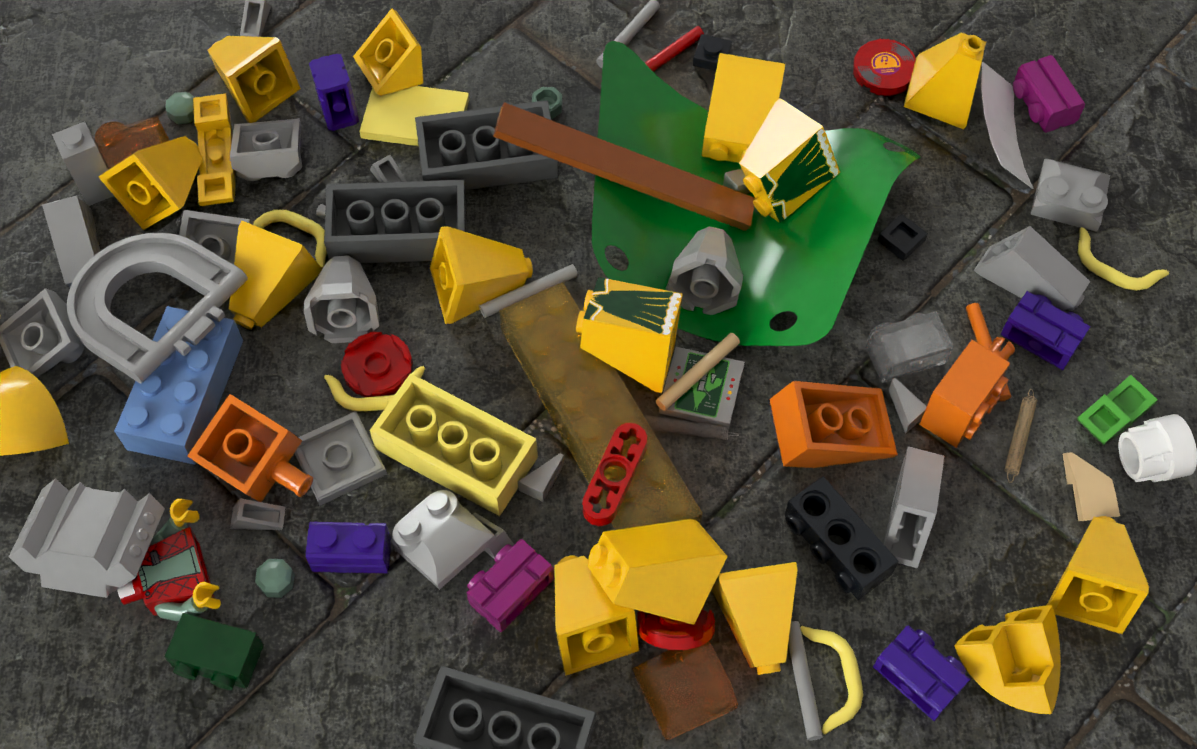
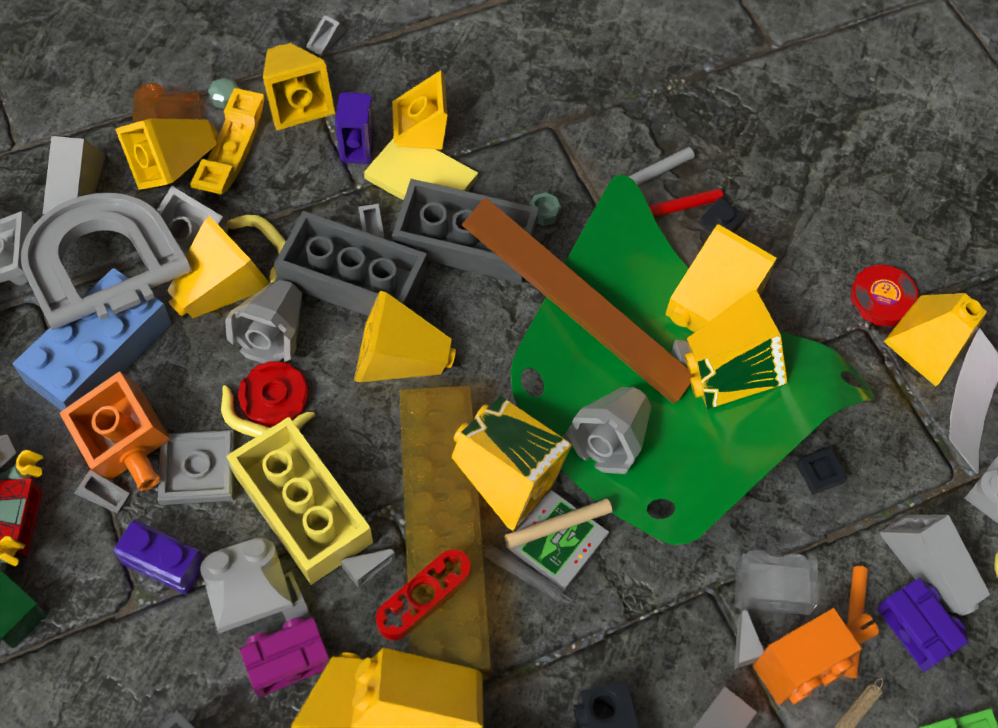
camera: 20 degrees right, 0 degrees up
light grey slope [52,121,114,206] -> none
light grey slope [230,118,302,181] -> none
sand green tile [255,559,295,598] -> none
light grey bar [479,264,578,318] -> none
orange slope [769,381,898,468] -> none

